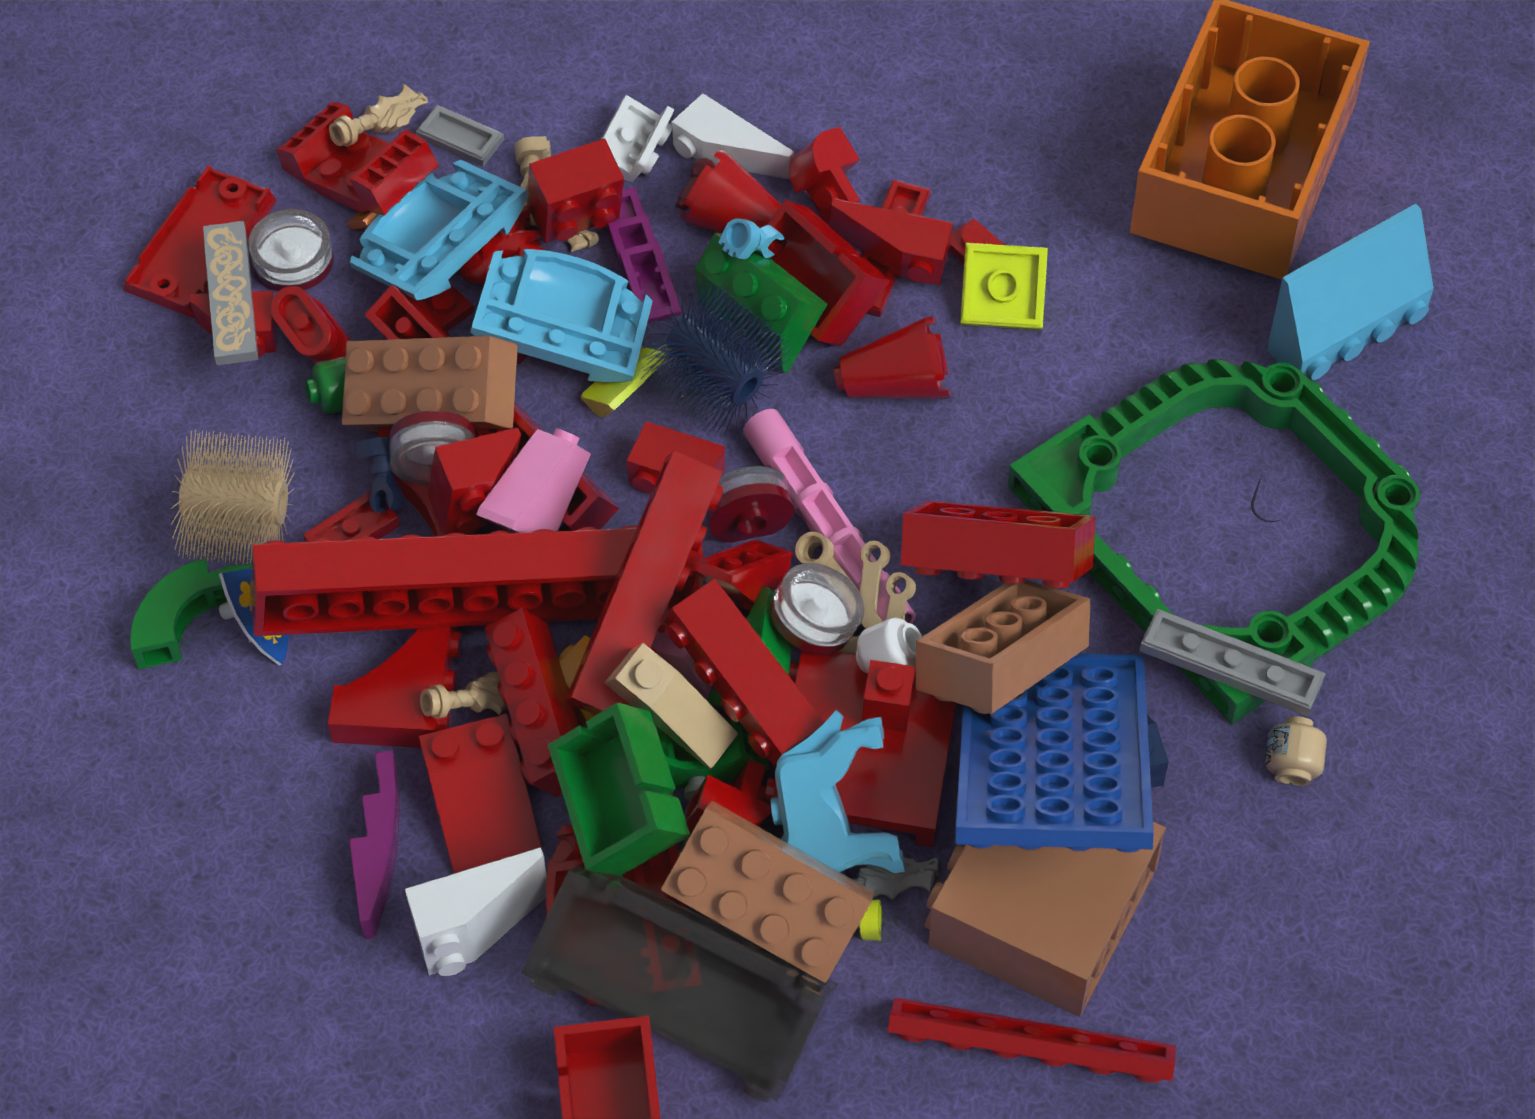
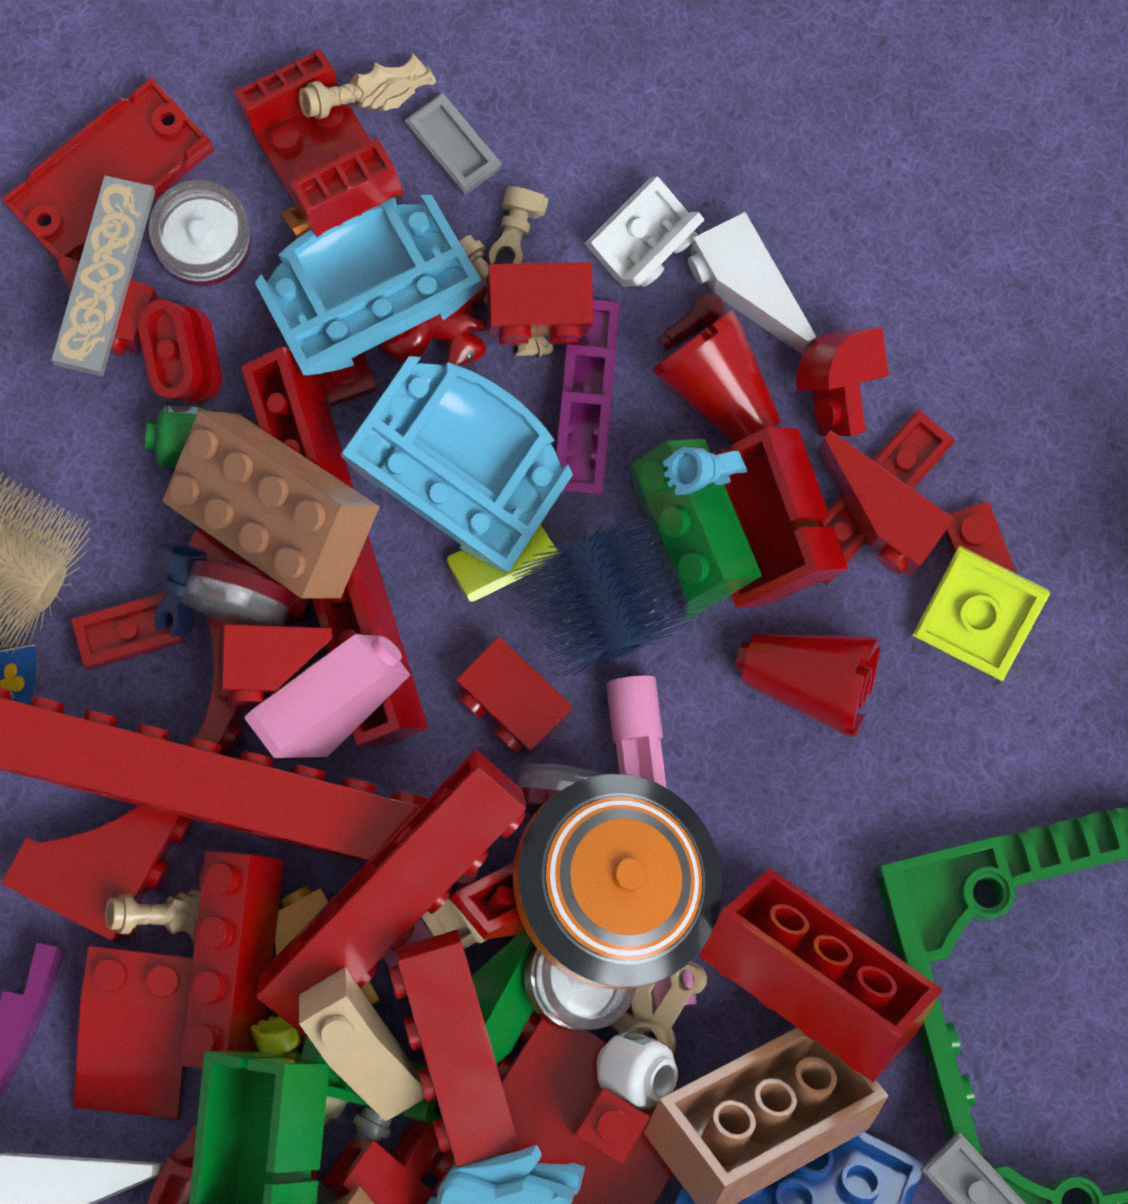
camera: 15 degrees right, 20 degrees up
none -> dish [513,774,722,989]

